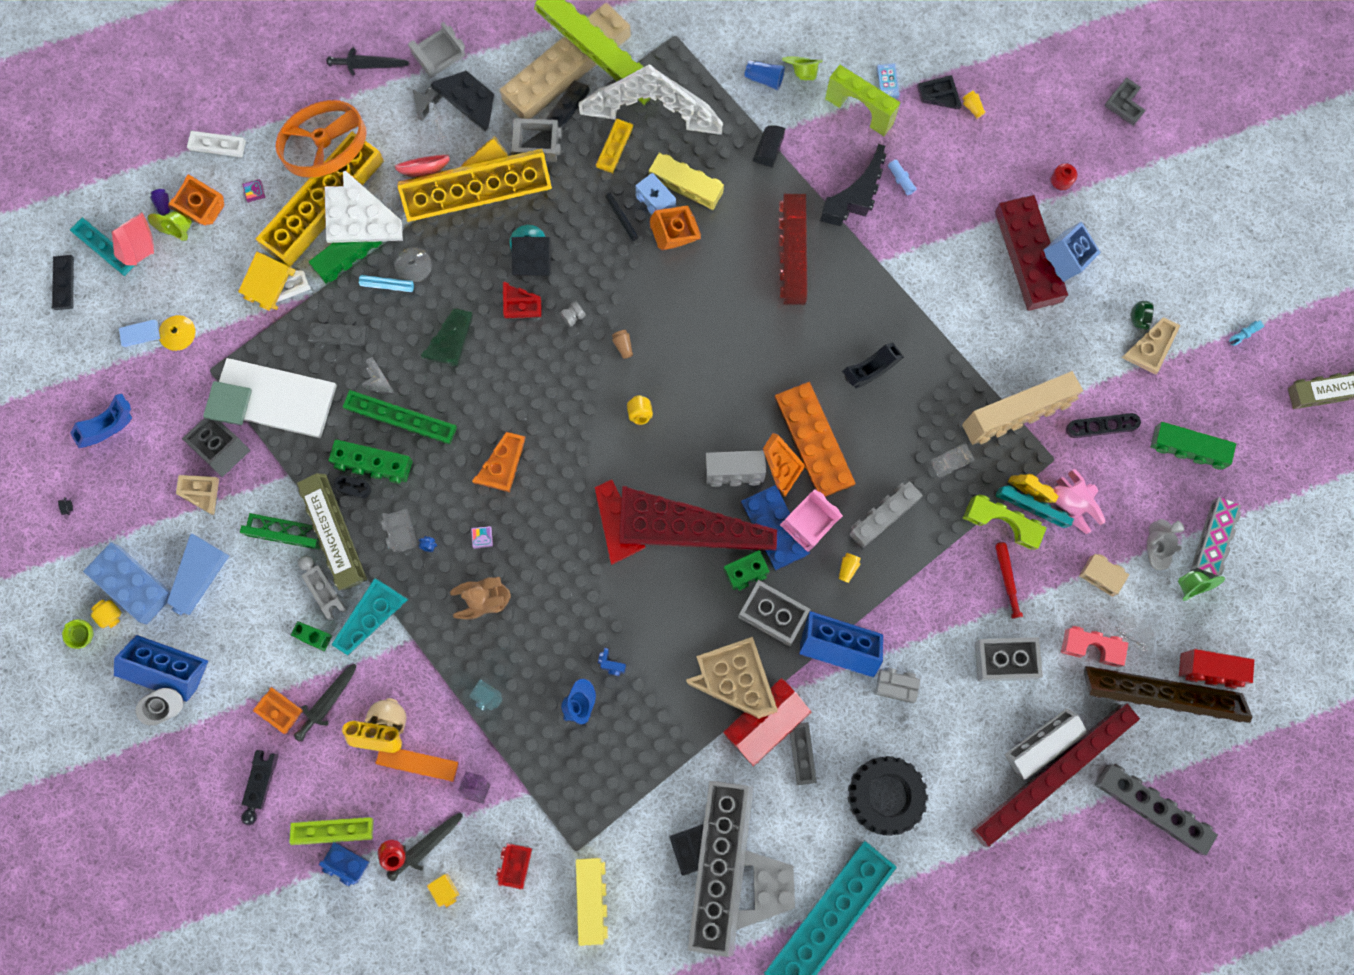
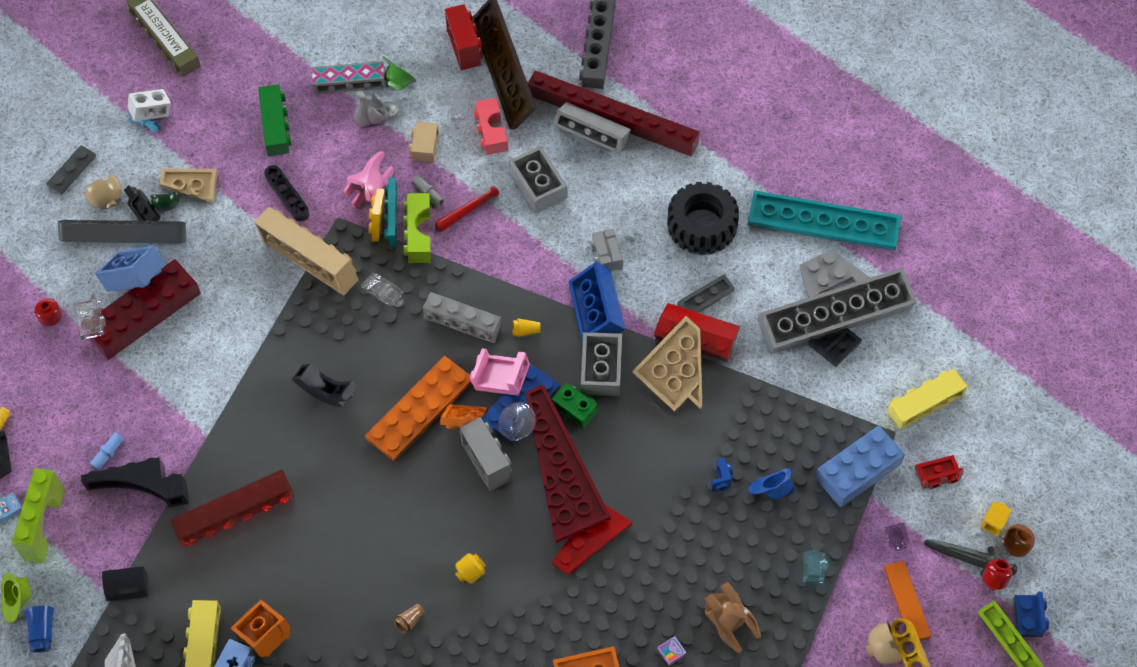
camera: 115 degrees left, 15 degrees down
none -> dark grey plate [46,145,96,195]
none -> dark grey beam [58,220,186,244]
none -> clear bracket [74,293,106,340]
none -> tan cylinder [83,175,122,209]
none -> black hinge [124,185,161,221]
none -> white brick [127,89,171,121]
none -> light grey pin [411,175,444,208]
none -> clear dish [498,402,536,440]
none -> medium blue brick [815,425,905,508]
none -> dark orange hair [1002,524,1035,557]

